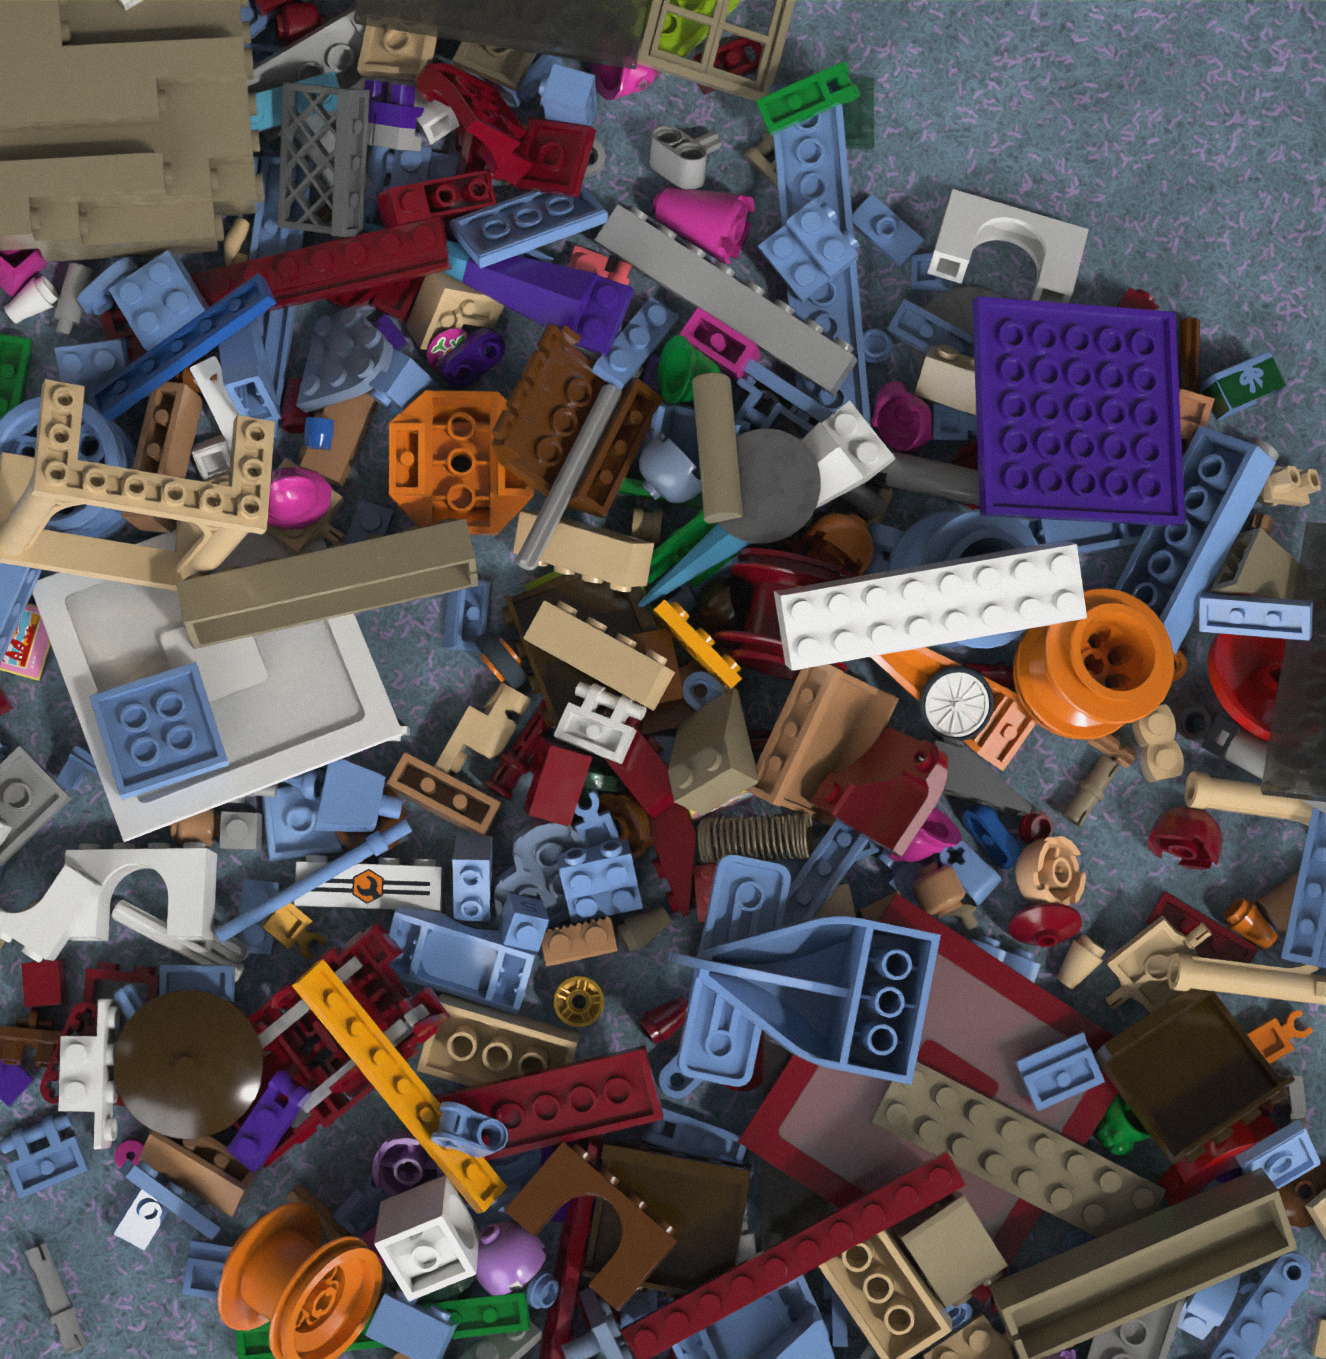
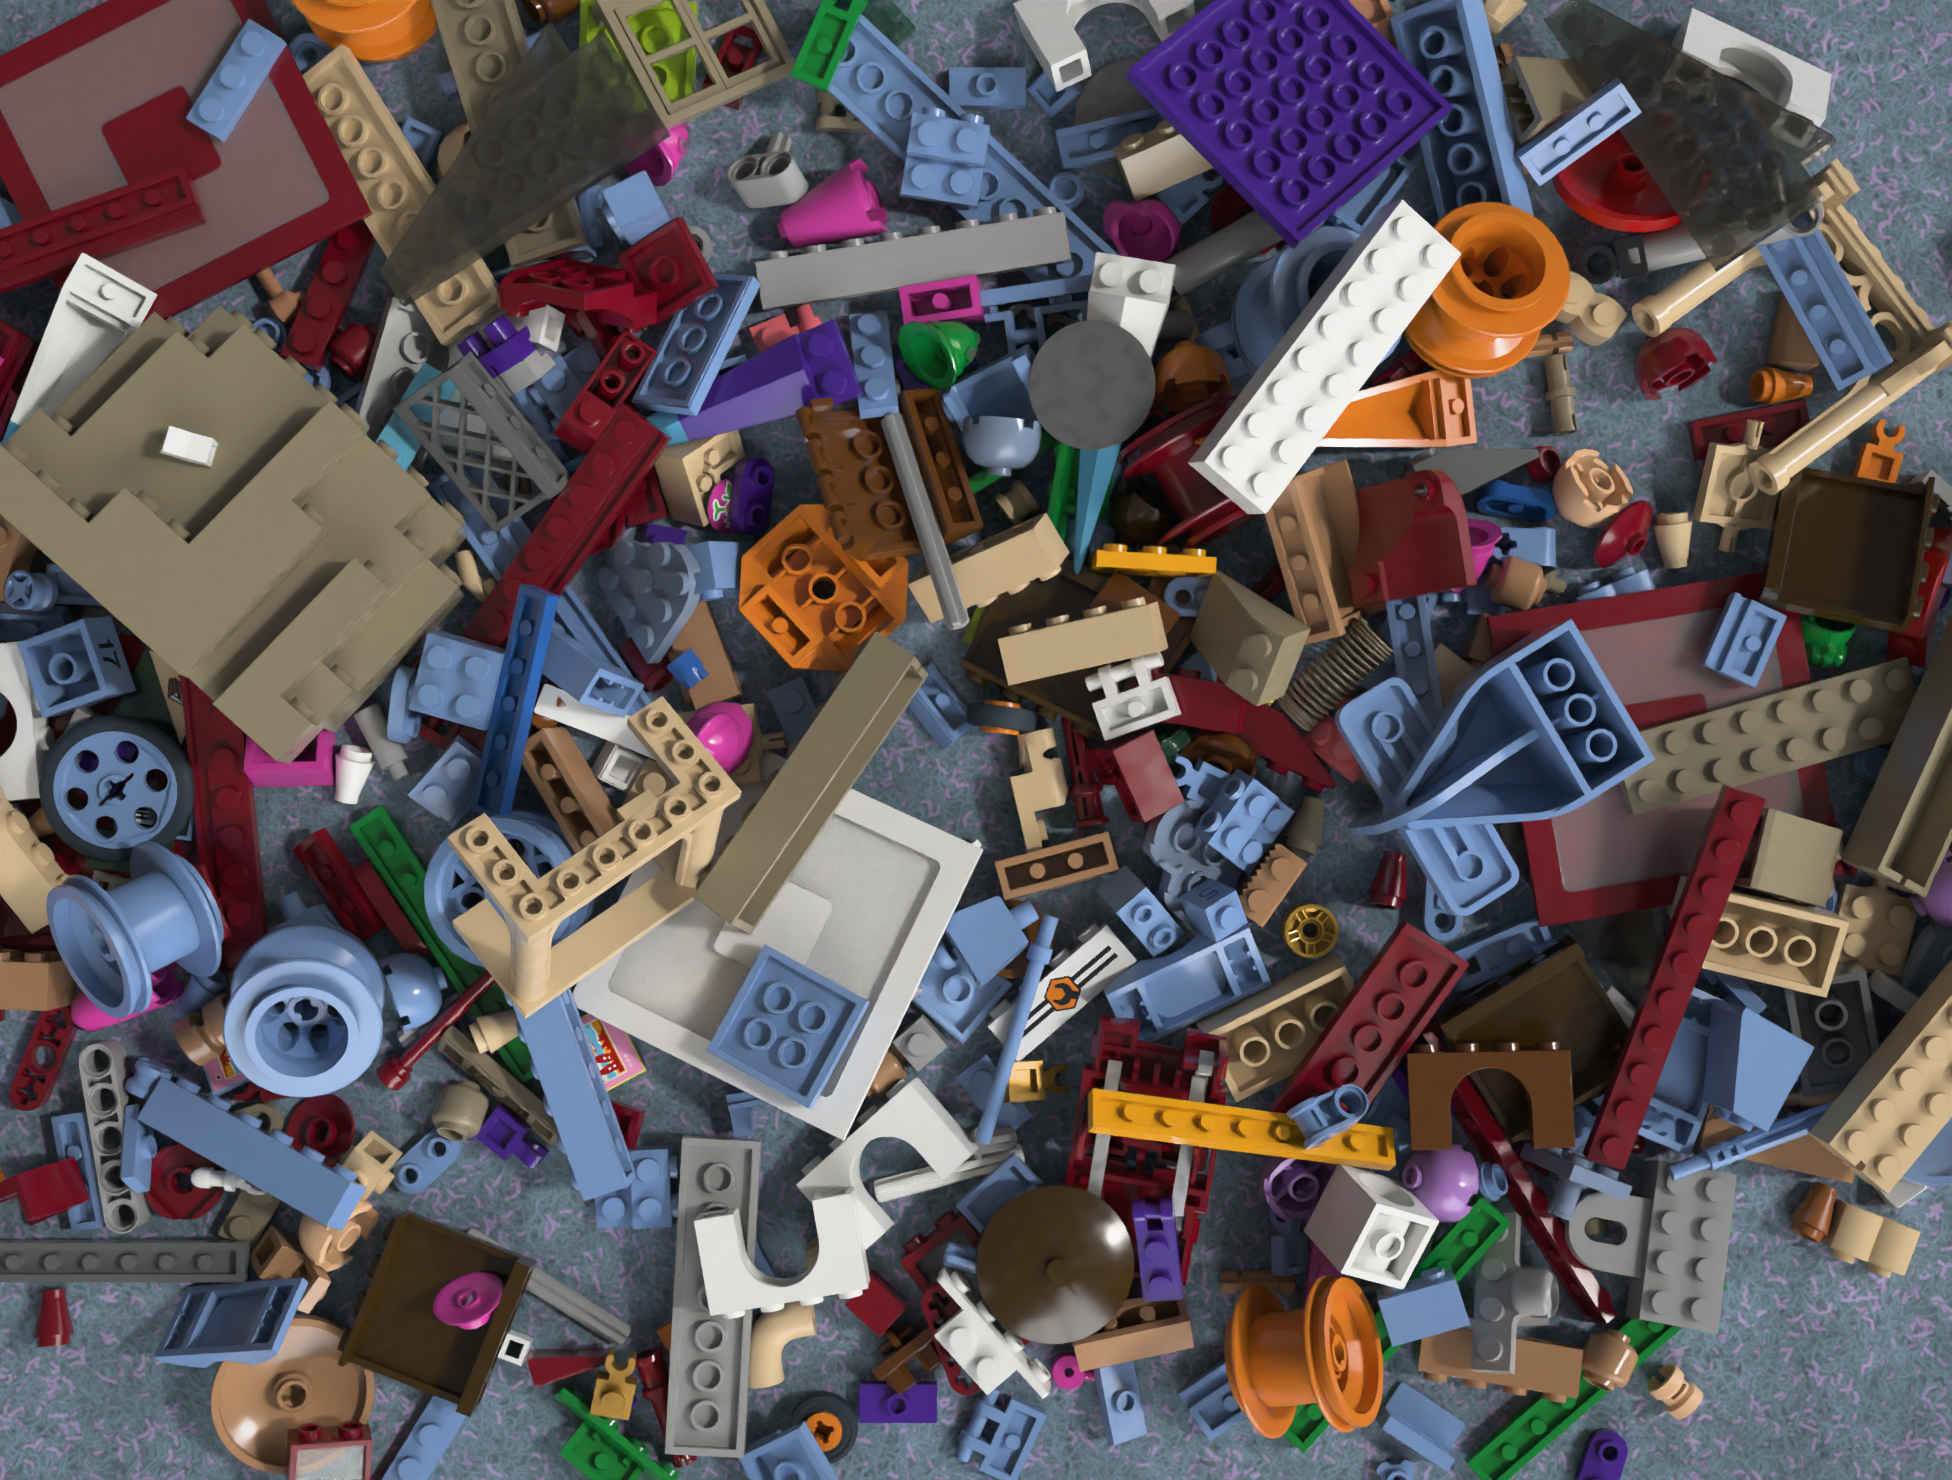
camera: 45 degrees left, 5 degrees up
medium blue plate [118,1159,221,1240] -> none
dark tan brick [692,373,743,524] -> none
white wheel [919,666,994,741] -> none

